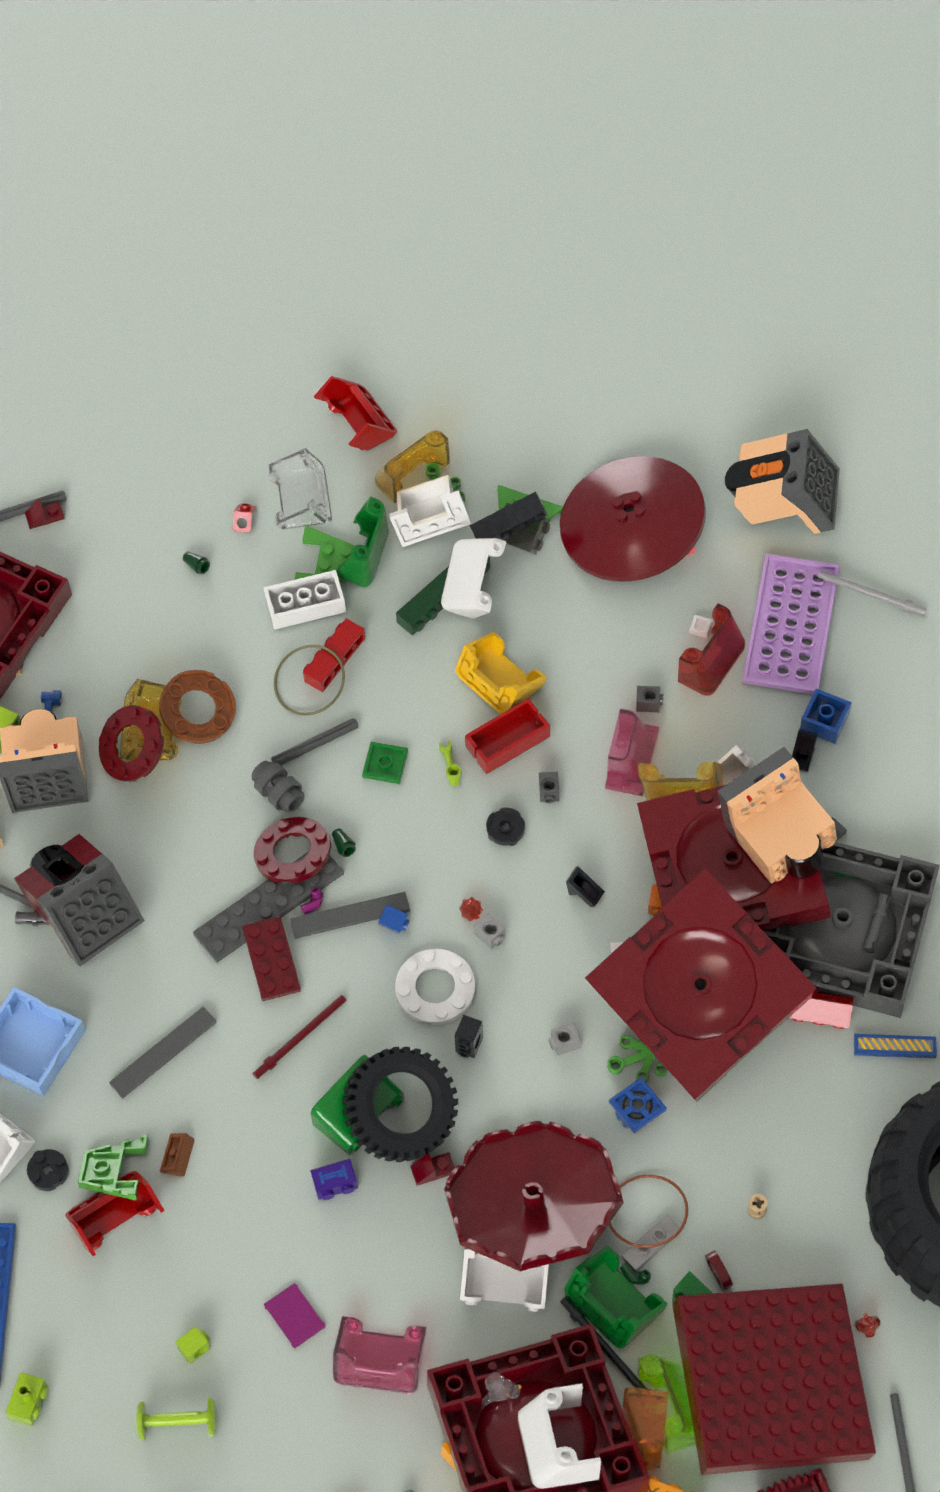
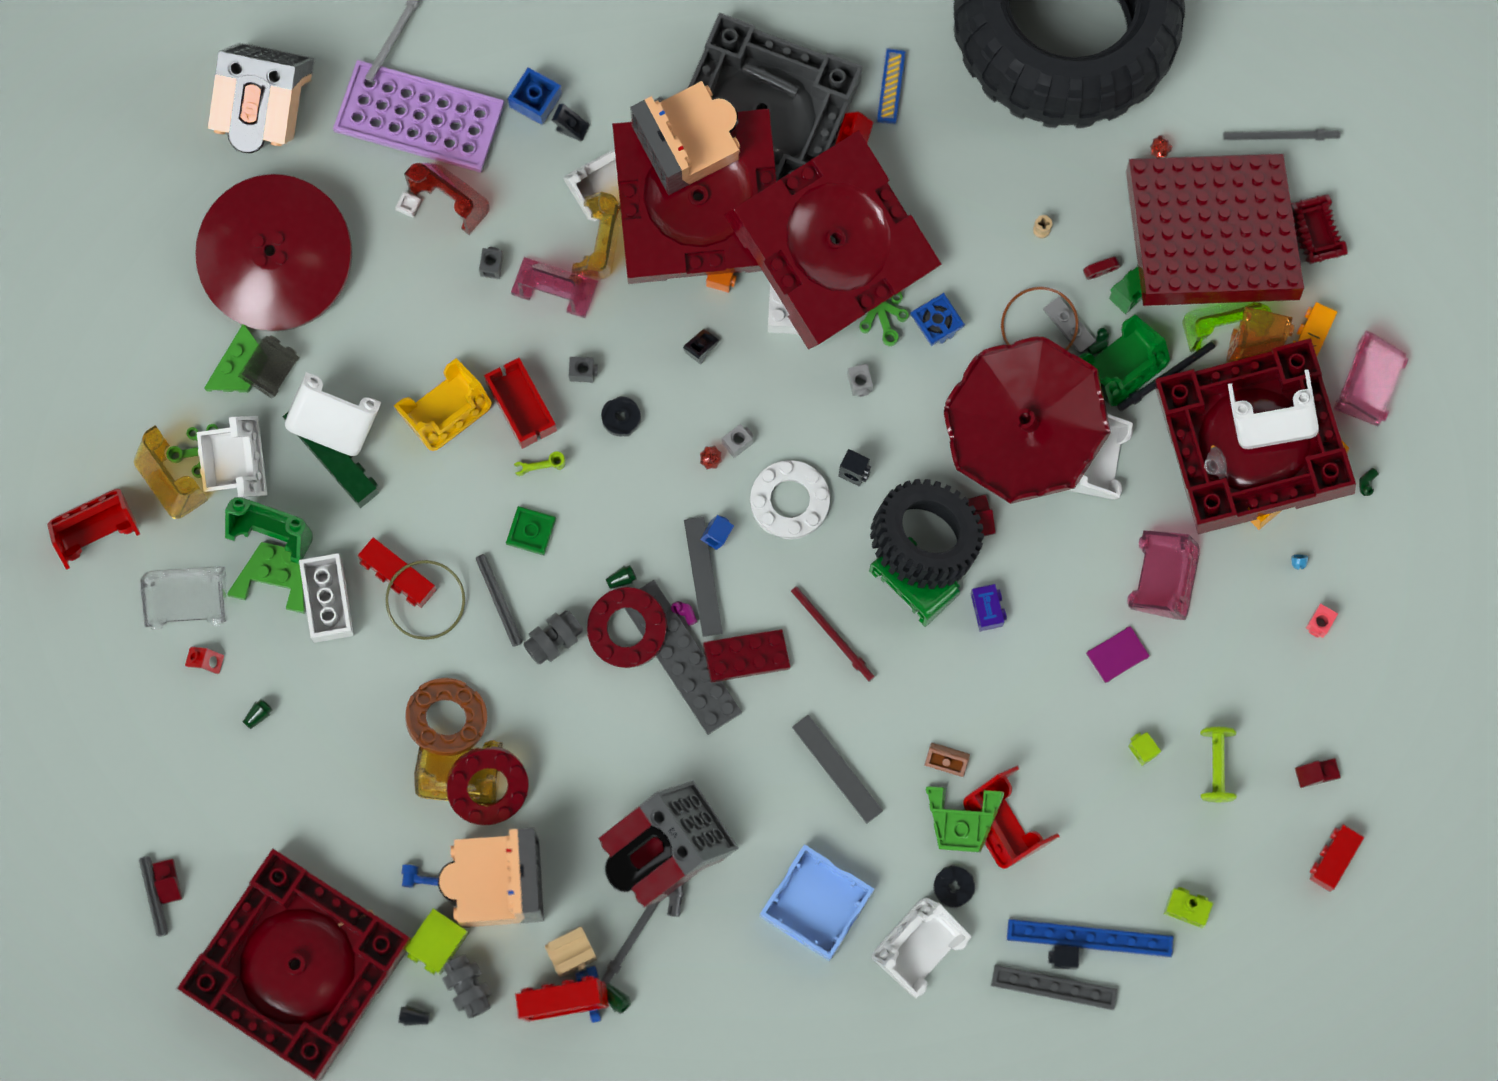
camera: 90 degrees left, 15 degrees up
black brick [470,492,548,540] -> none

